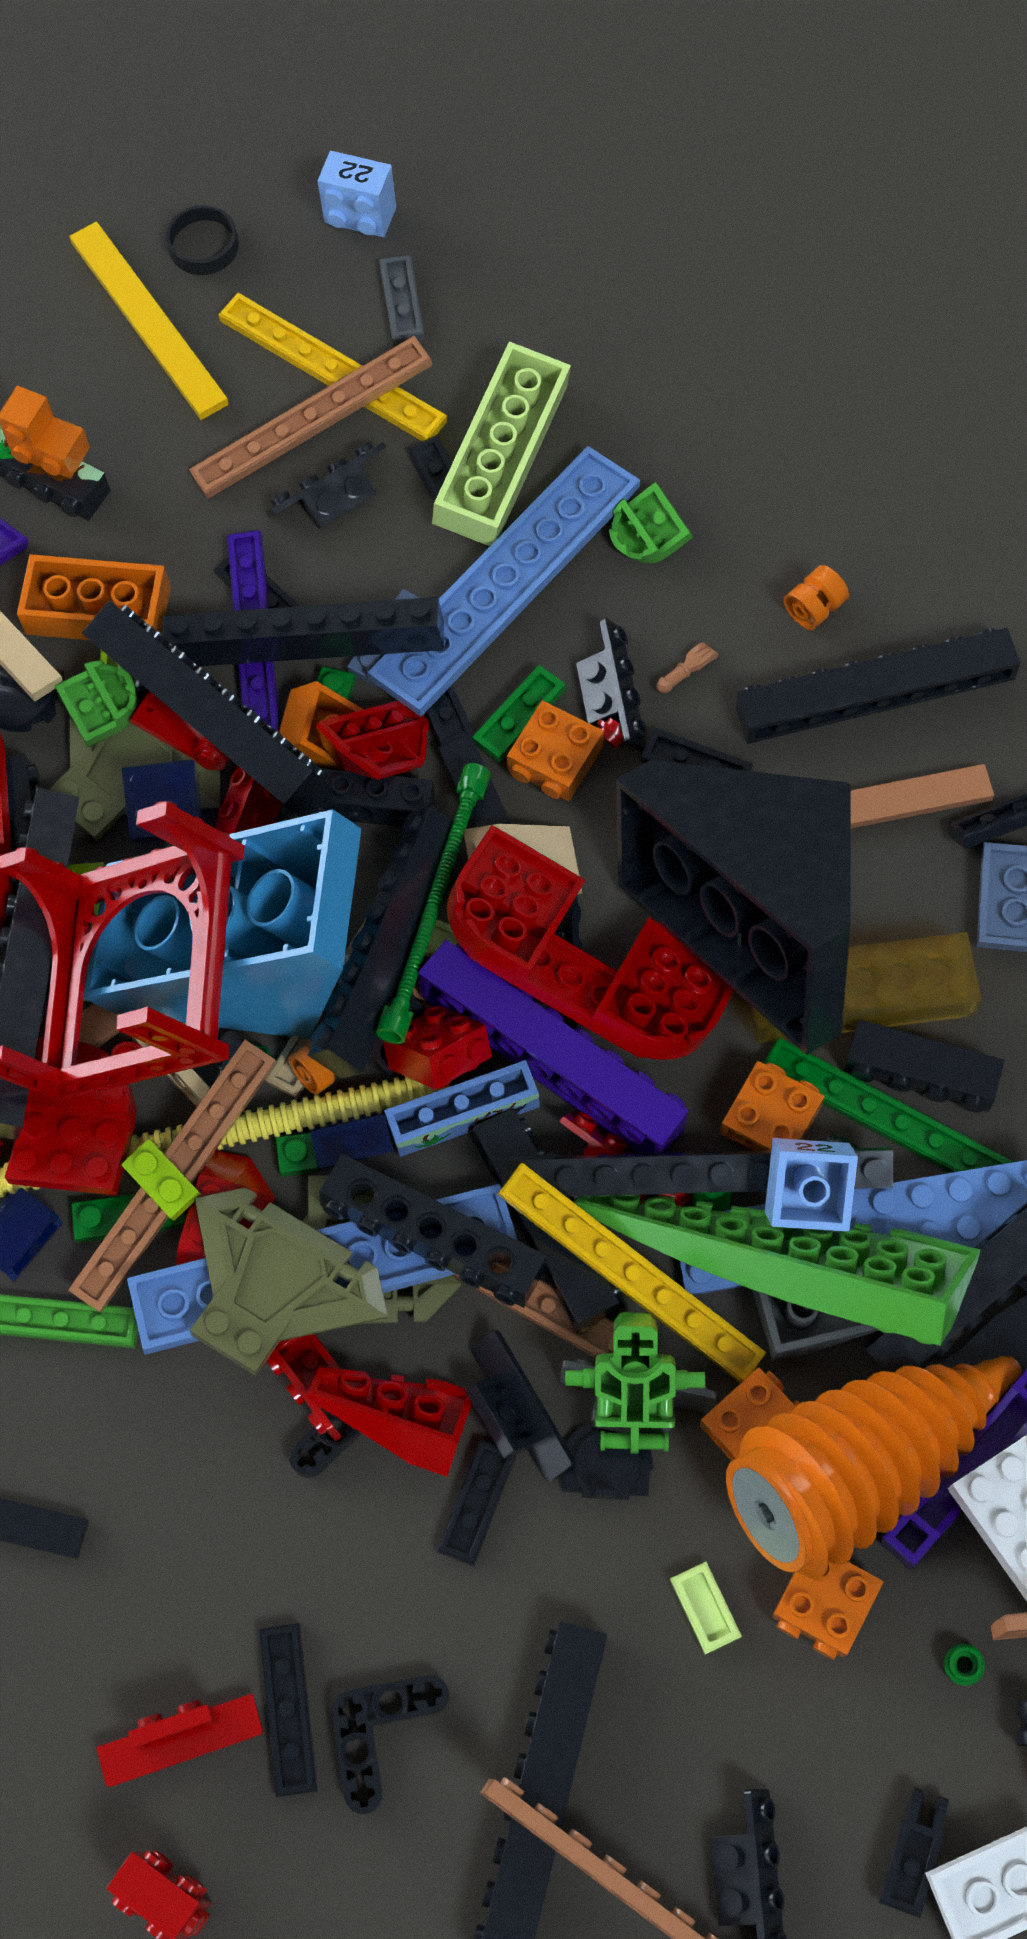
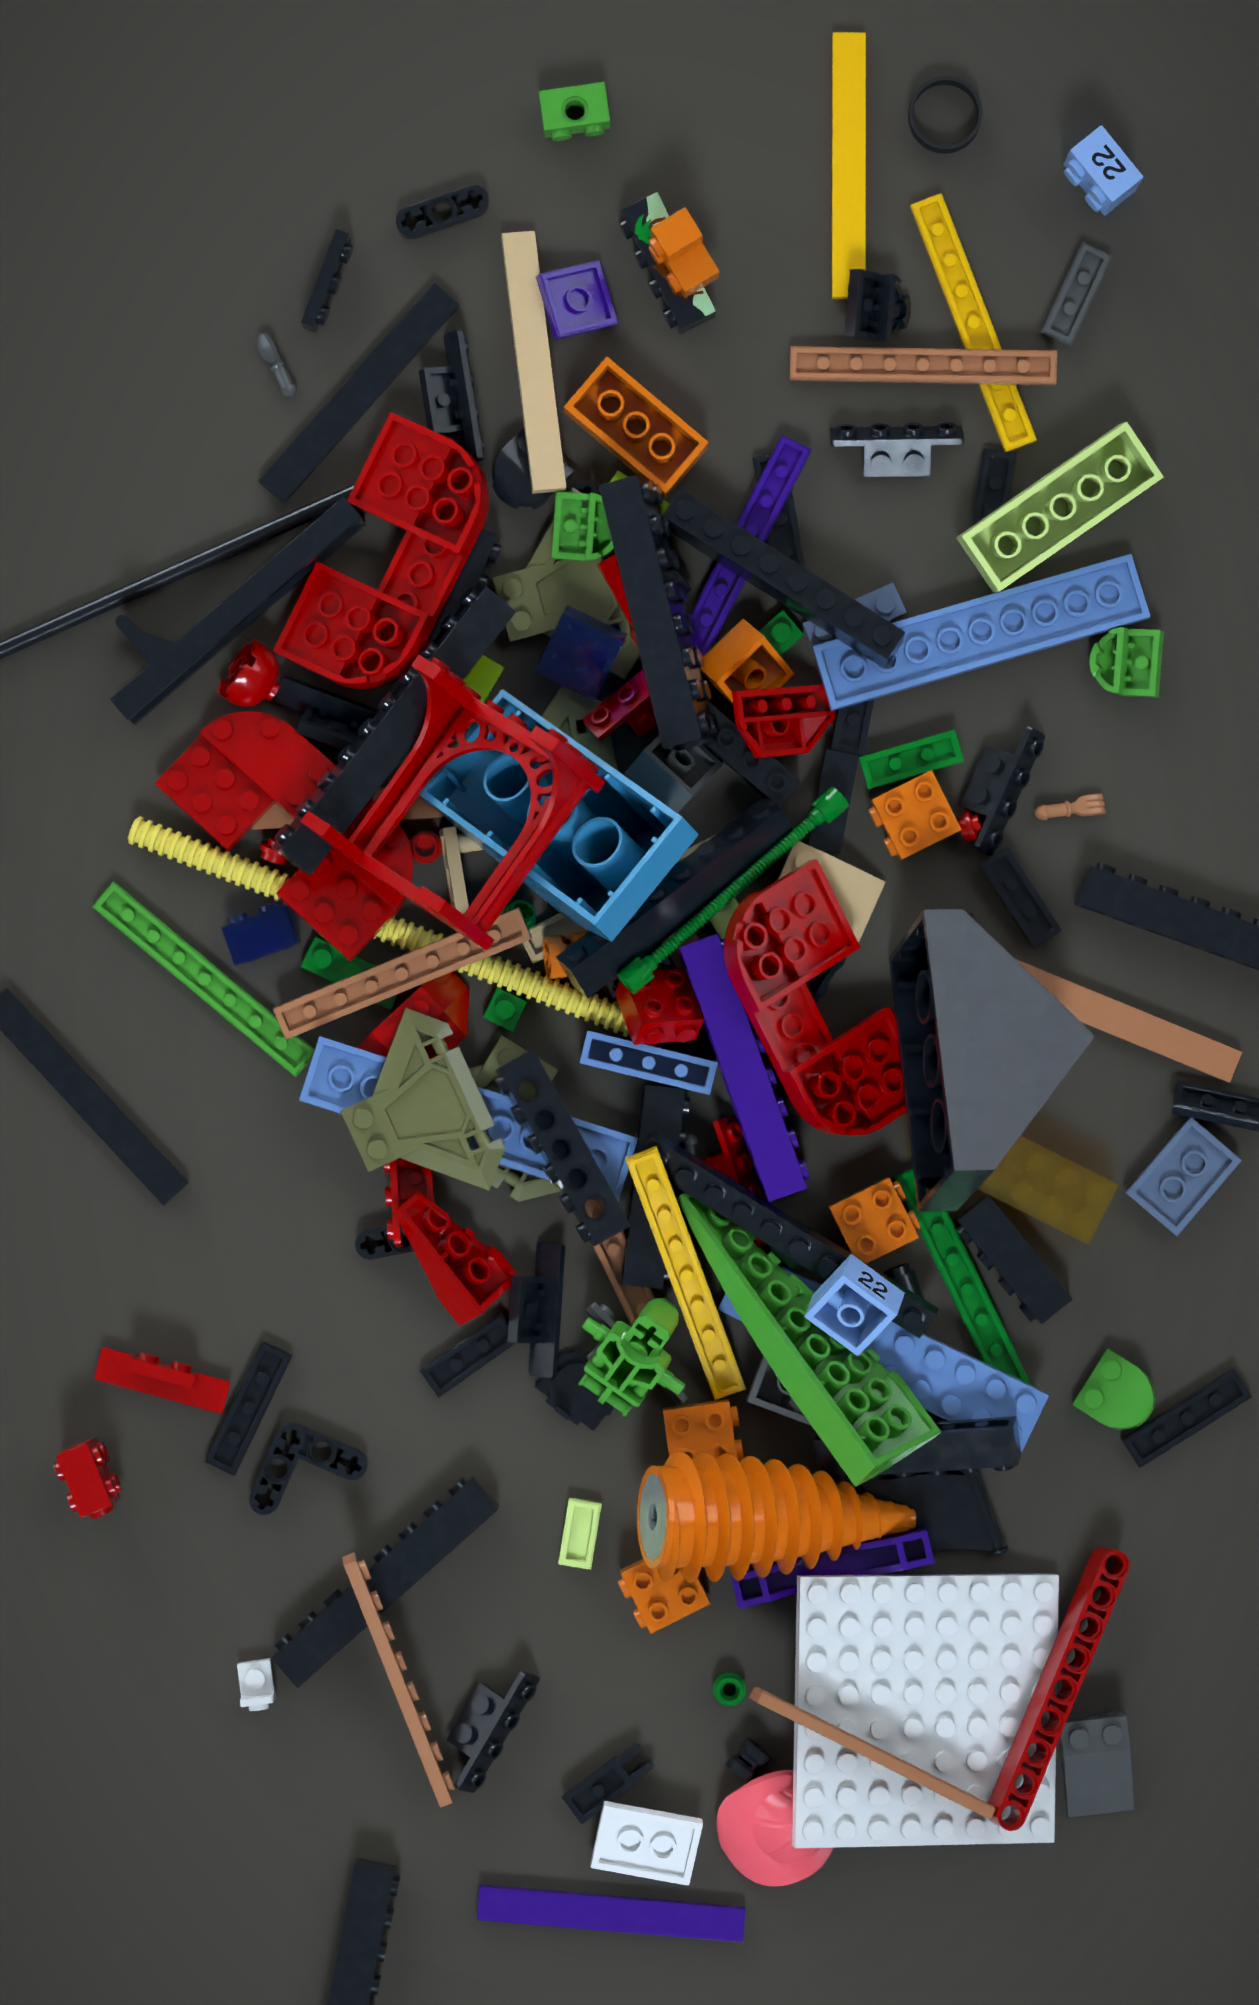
camera: 30 degrees right, 20 degrees up
lime plate [121,1139,202,1221] -> none
clear blue brick [311,1114,394,1169] -> none
orange wheel [783,565,849,630] -> none
none -> black slope [844,269,911,342]

